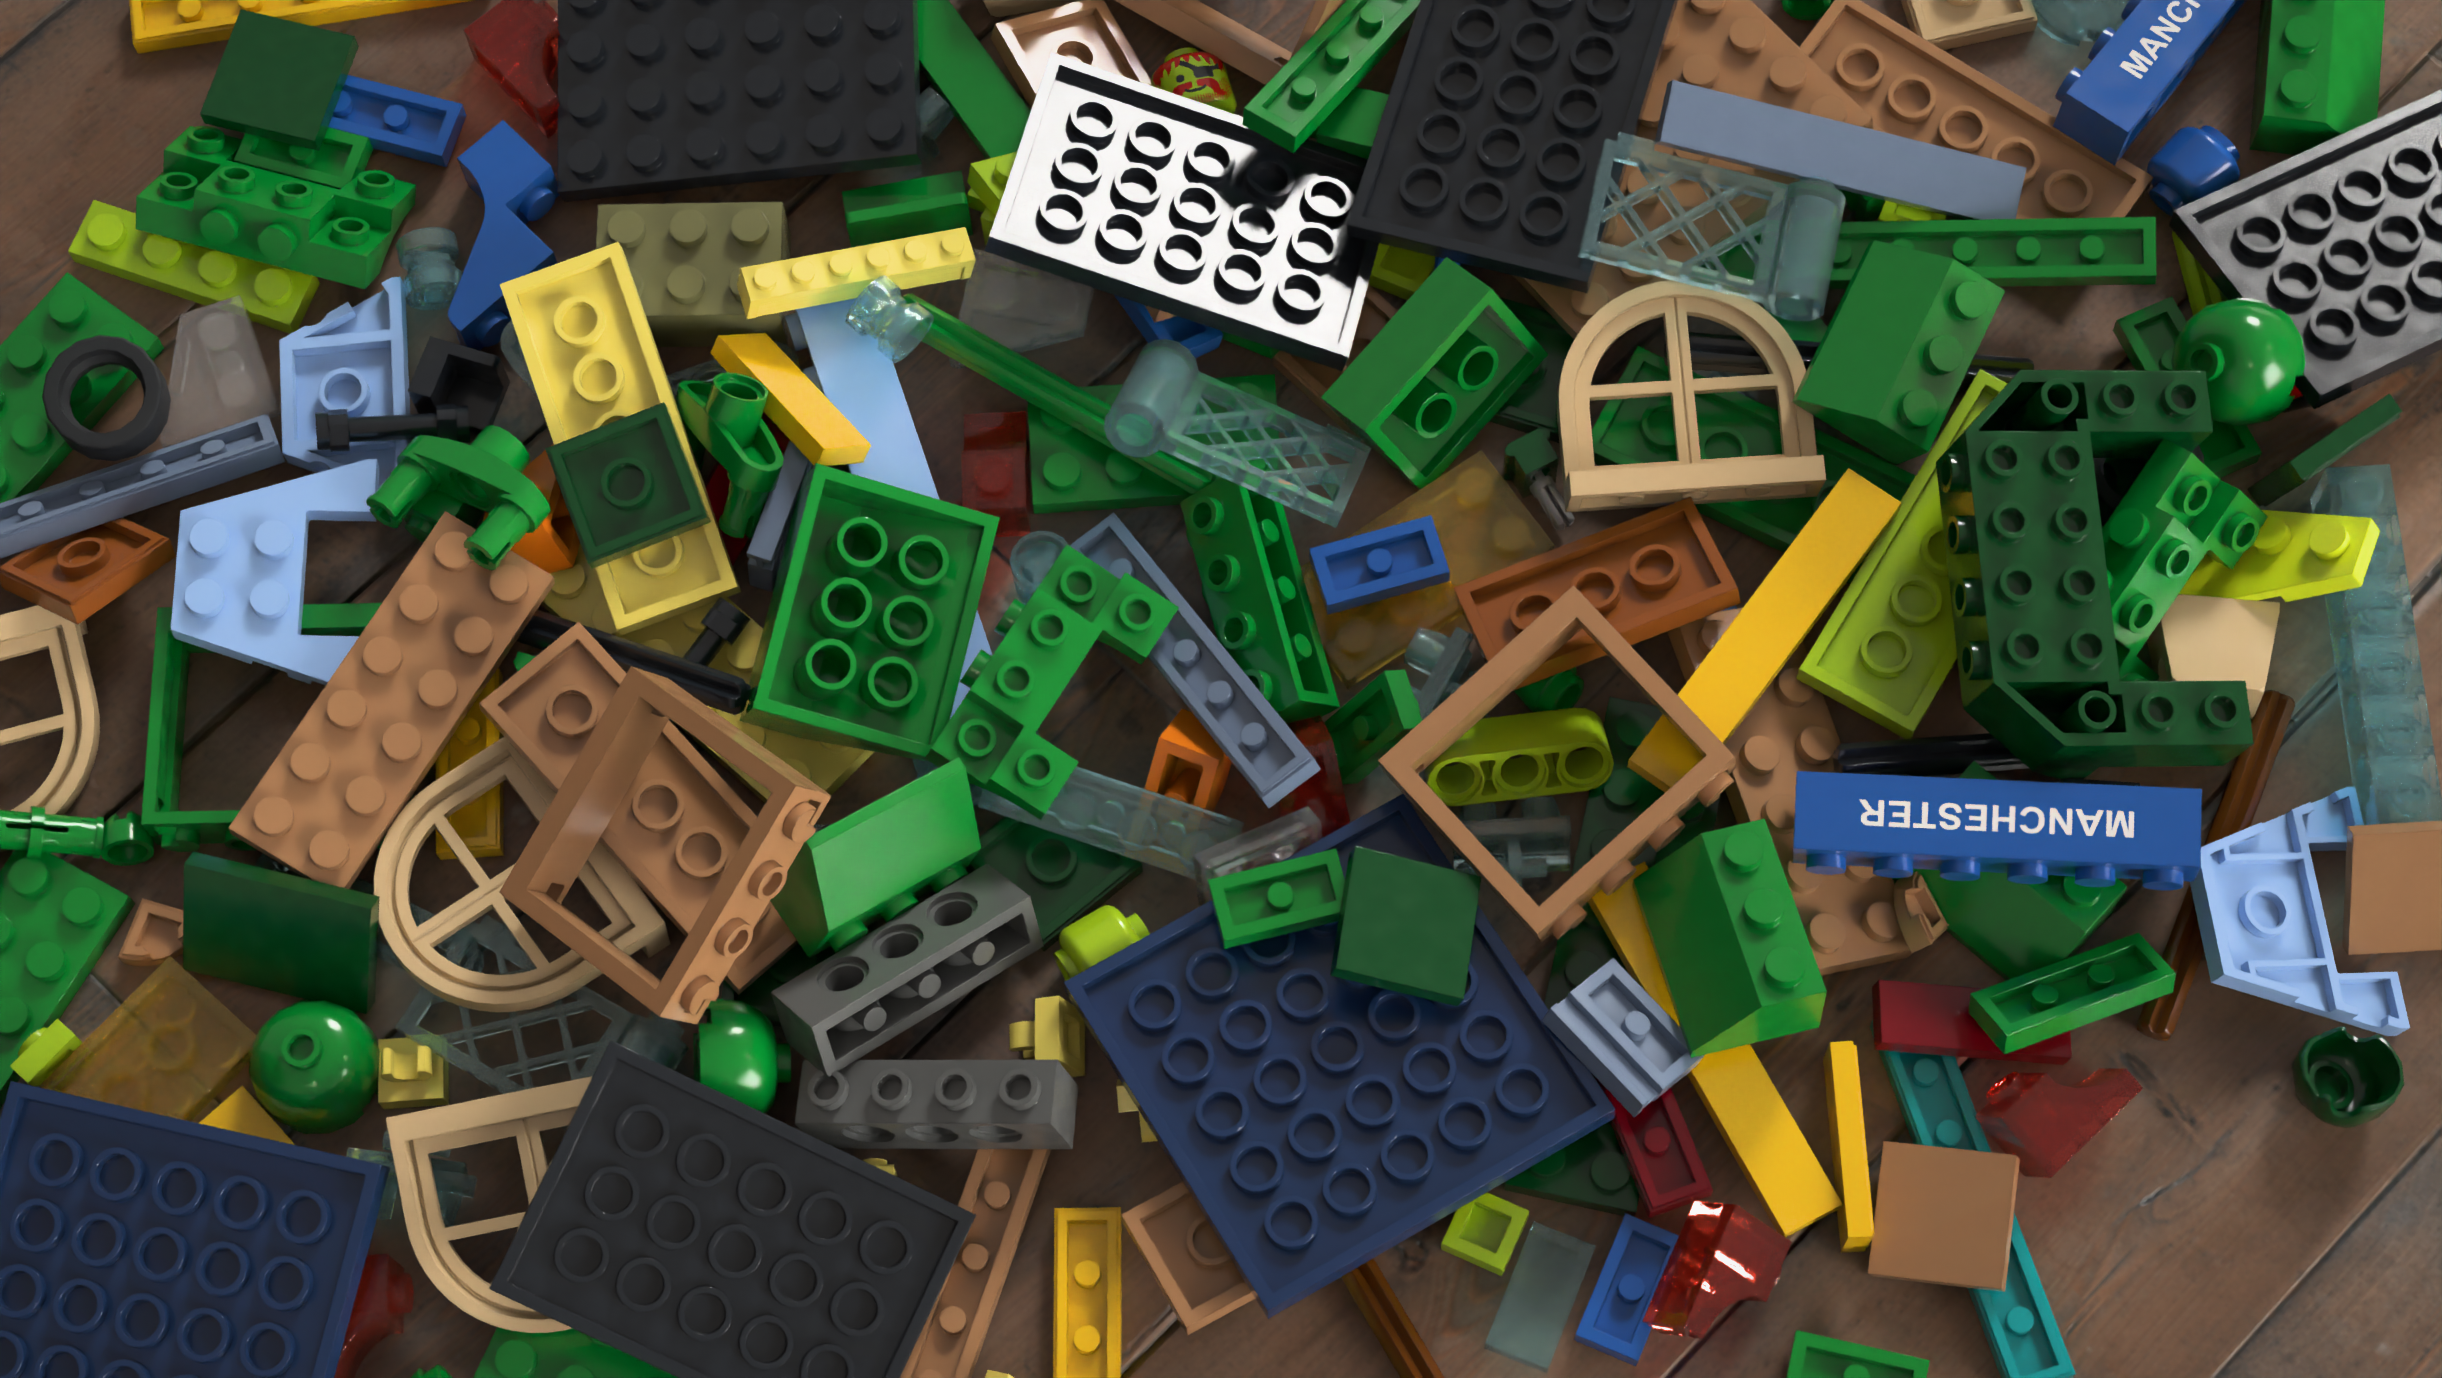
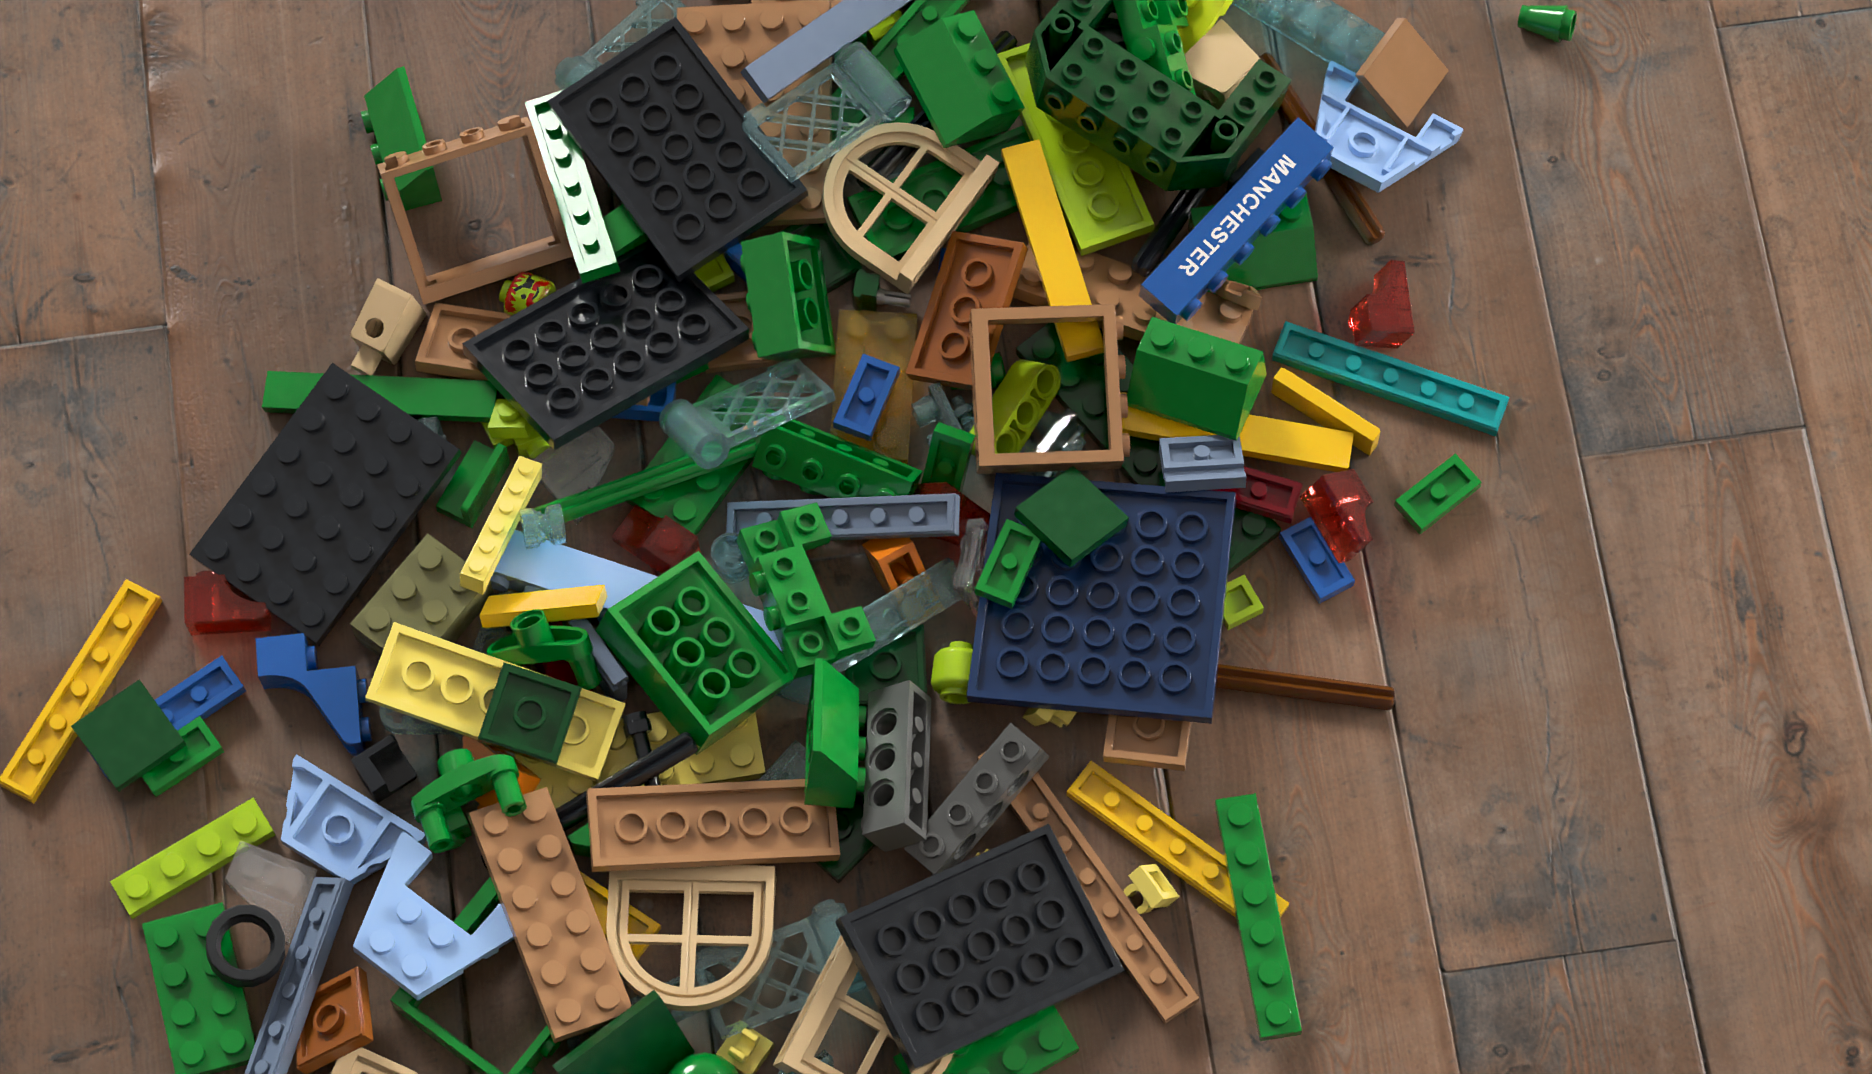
camera: 55 degrees left, 0 degrees up
green bracket [136,126,416,289] -> none
black bar [315,404,470,452] -> none
clear light blue wheel [396,227,463,310] -> none
medium nougat window [499,666,831,1024] -> none
green cylinder [693,999,791,1114] -> none
light yellow tile [1009,996,1085,1077] -> none
clear light blue tile [1484,1221,1596,1373] -> none
medium nougat tile [1868,1141,2020,1292] -> none
dark red tile [1872,980,2072,1065] -> none
green plate [1968,932,2176,1055] -> none
dark green hair [2292,1026,2404,1128] -> none

